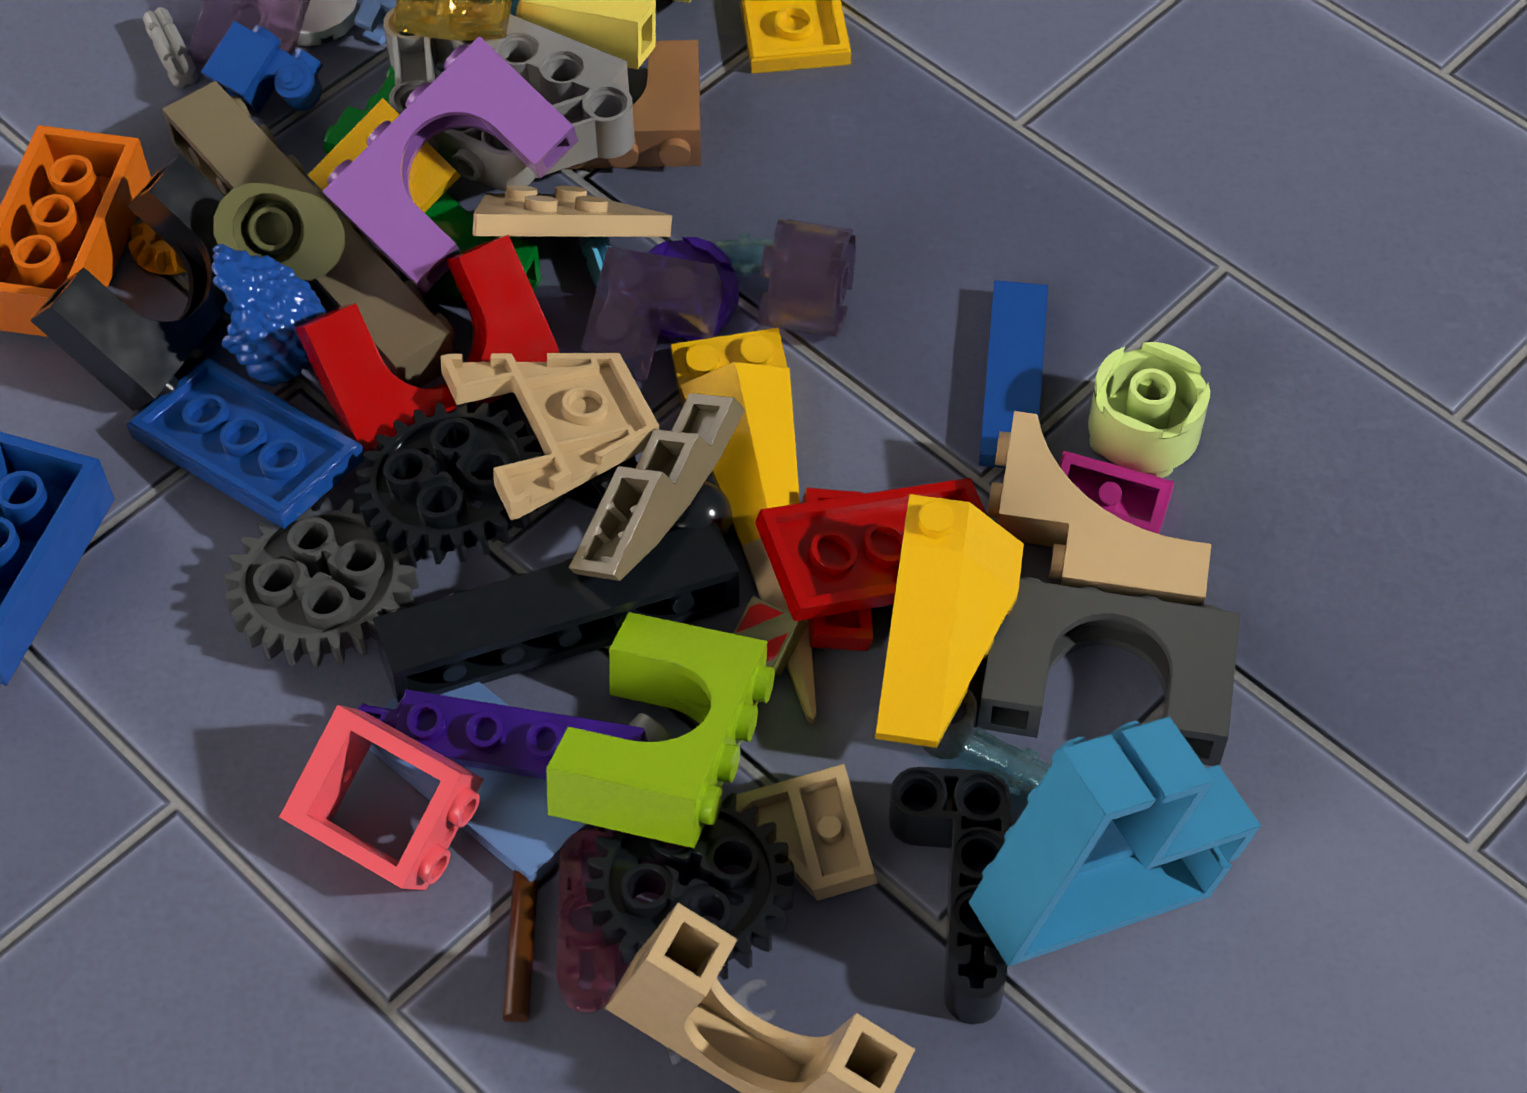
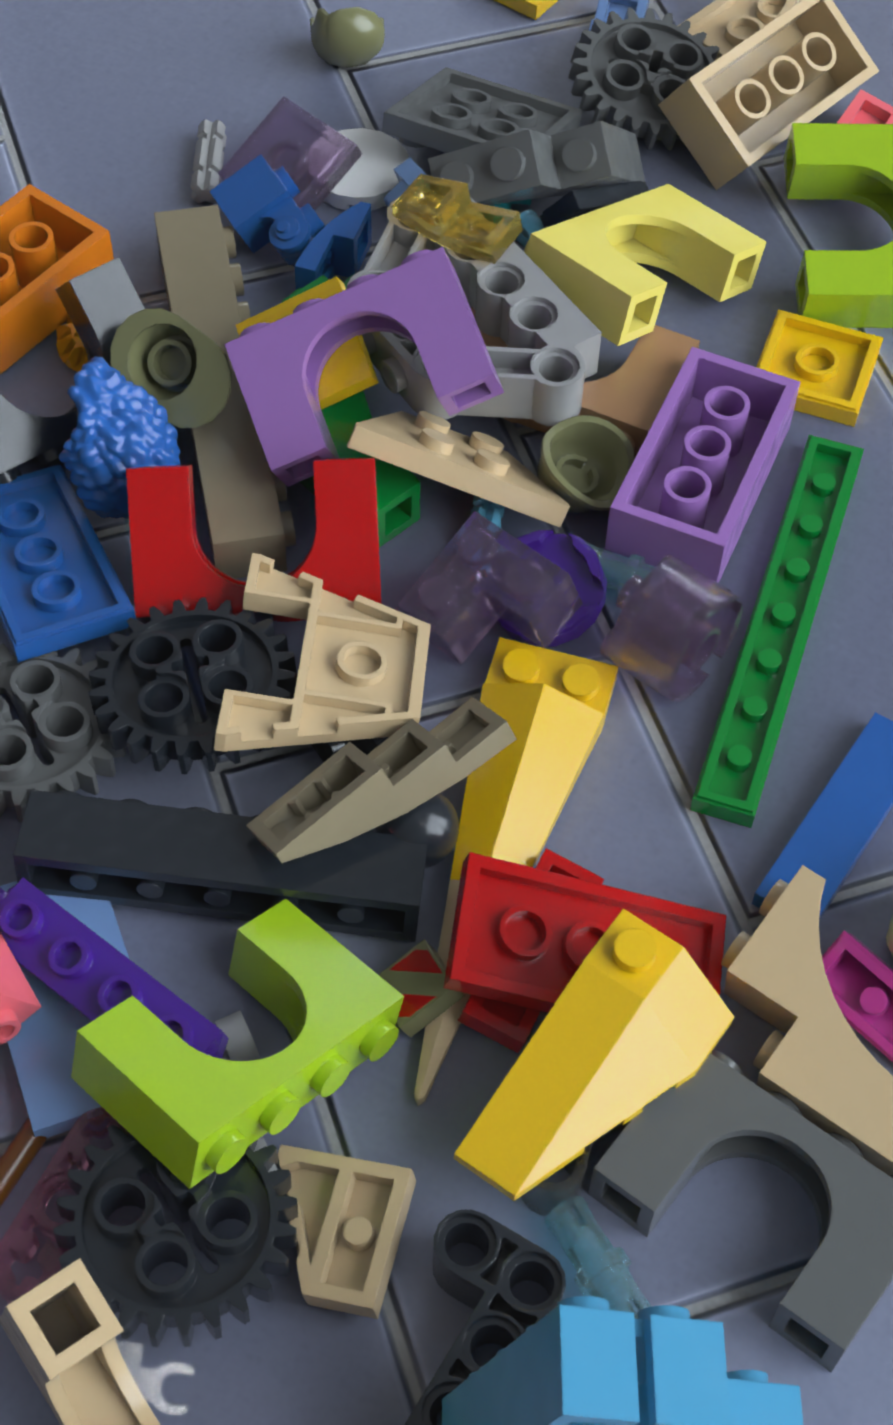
camera: 25 degrees right, 0 degrees up
none -> blue slope [294,202,372,290]
none -> olive helmet [537,415,635,513]
none -> medium lavender brick [604,347,800,591]
none -> green tile [690,435,864,828]

